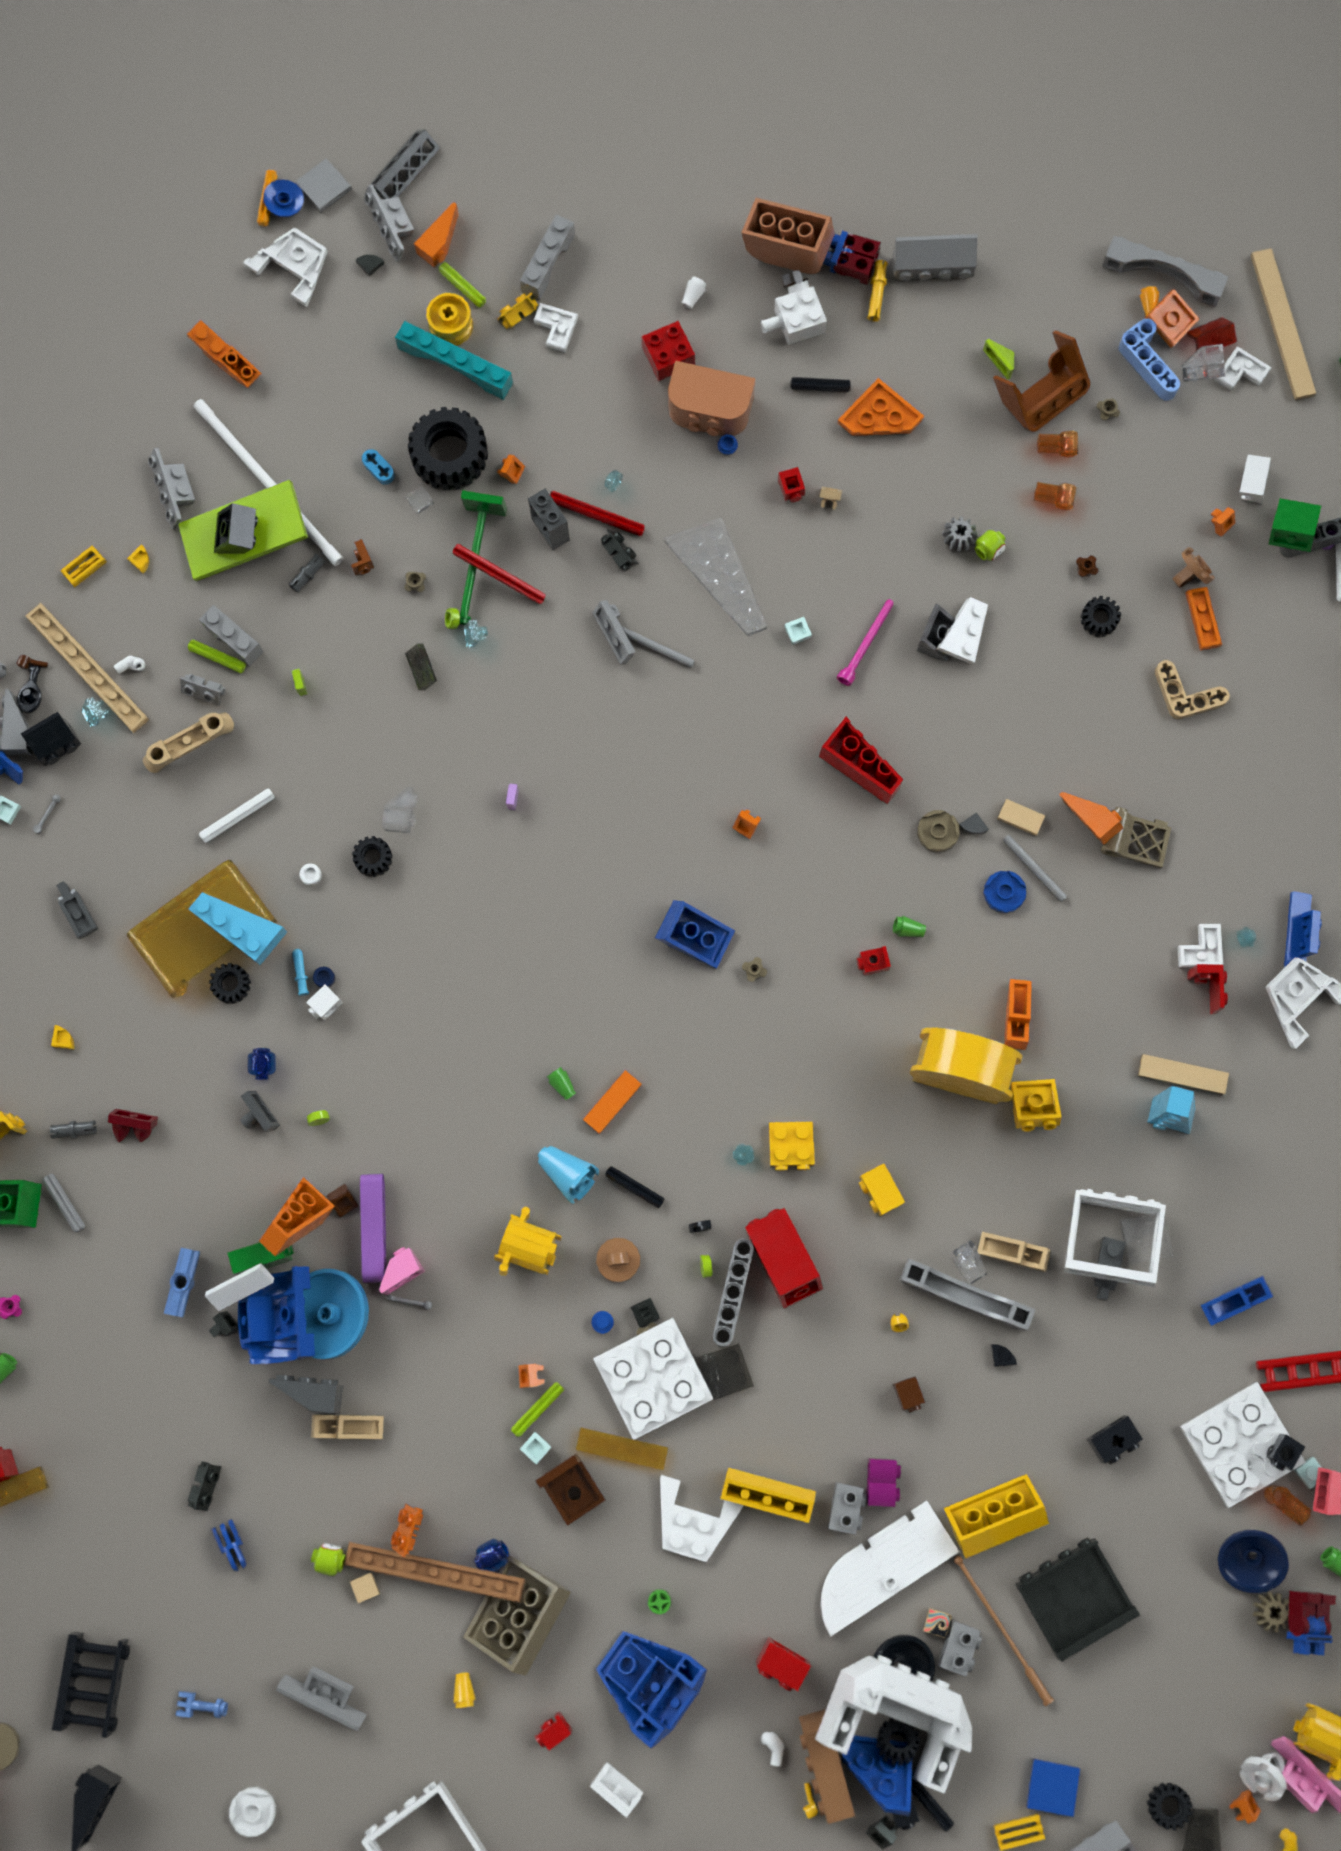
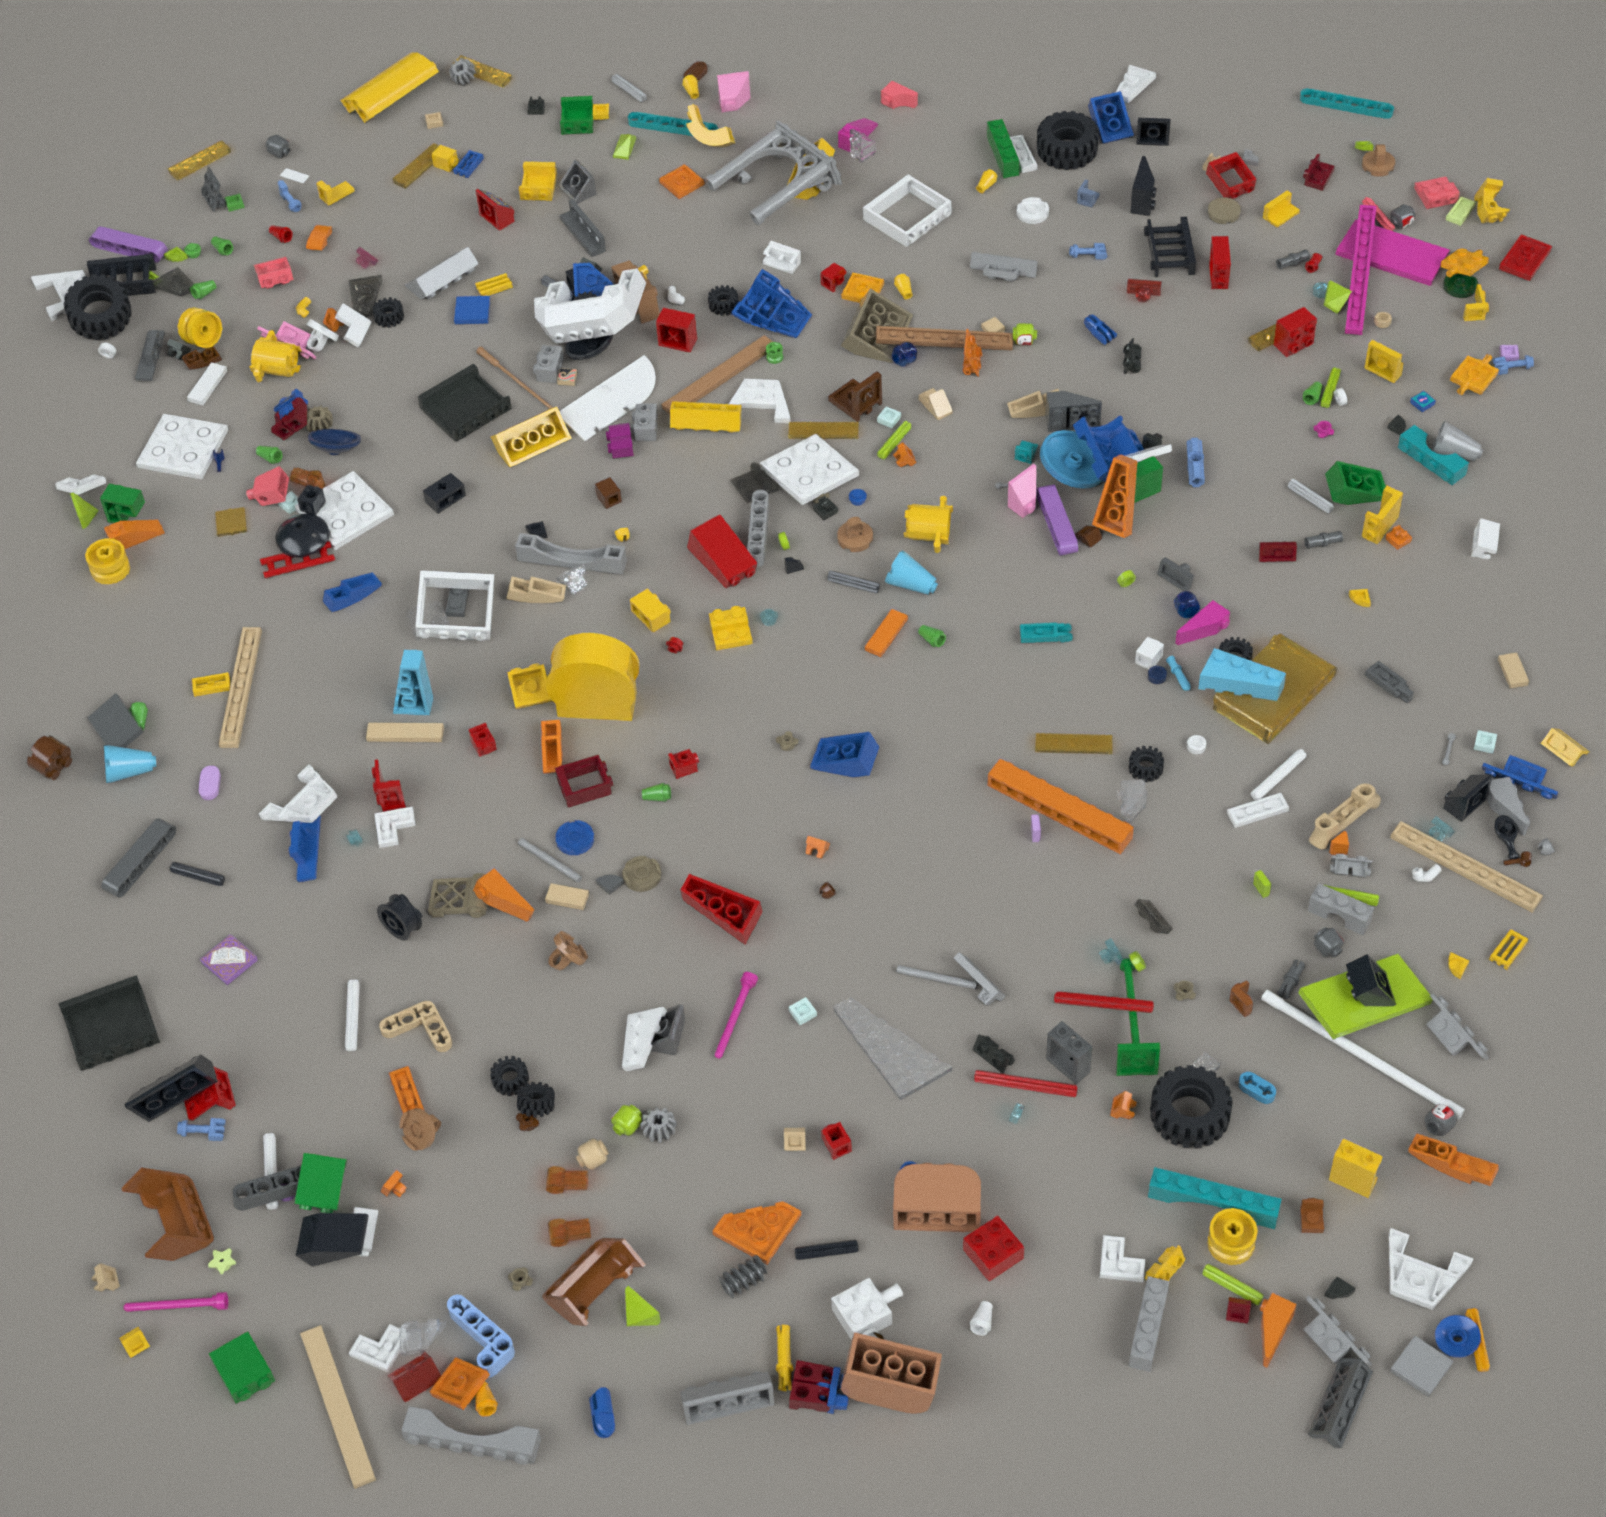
camera: 170 degrees right, 25 degrees down
none -> black dish [275,513,329,558]
none -> black slope [295,1213,369,1267]
none -> white tile [335,304,372,348]
none -> white axle [345,979,359,1052]
none -> black wheel [377,894,423,941]
none -> red brick [468,722,497,757]
none -> black tyre [517,1082,555,1118]
none -> medium nougat tile [548,931,588,971]
none -> dark red window [555,754,614,808]
none -> tan head [576,1138,609,1170]
none -> blue arm [589,1387,615,1439]
none -> medium nougat tile [662,335,773,414]
none -> red plate [666,637,684,654]
none -> black tyre [708,285,739,316]
none -> dark grey piece [718,1255,767,1299]
none -> reddish brown hinge [819,881,836,899]
none -> light orange tile [841,272,884,303]
none -> tan slope [919,388,953,420]
none -> orange brick [987,759,1134,855]
none -> teal bracket [1015,440,1038,464]
none -> teal hinge [1019,622,1073,643]
none -> clear yellow tile [1035,733,1112,754]
none -> sand blue panel [1077,179,1099,208]
none -> clear red tile [1127,279,1162,303]
none -> dark pink slope [1175,600,1230,645]
none -> red window [1209,236,1231,289]
none -> dark red tile [1226,1297,1251,1324]
none -> white tile [1227,793,1289,828]
none -> dark orange bracket [1300,1198,1324,1233]
none -> dark grey head [1314,927,1344,958]
none -> orange slope [1329,831,1349,855]
none -> yellow panel [1329,1139,1383,1198]
none -> dark grey head [1424,1104,1457,1136]

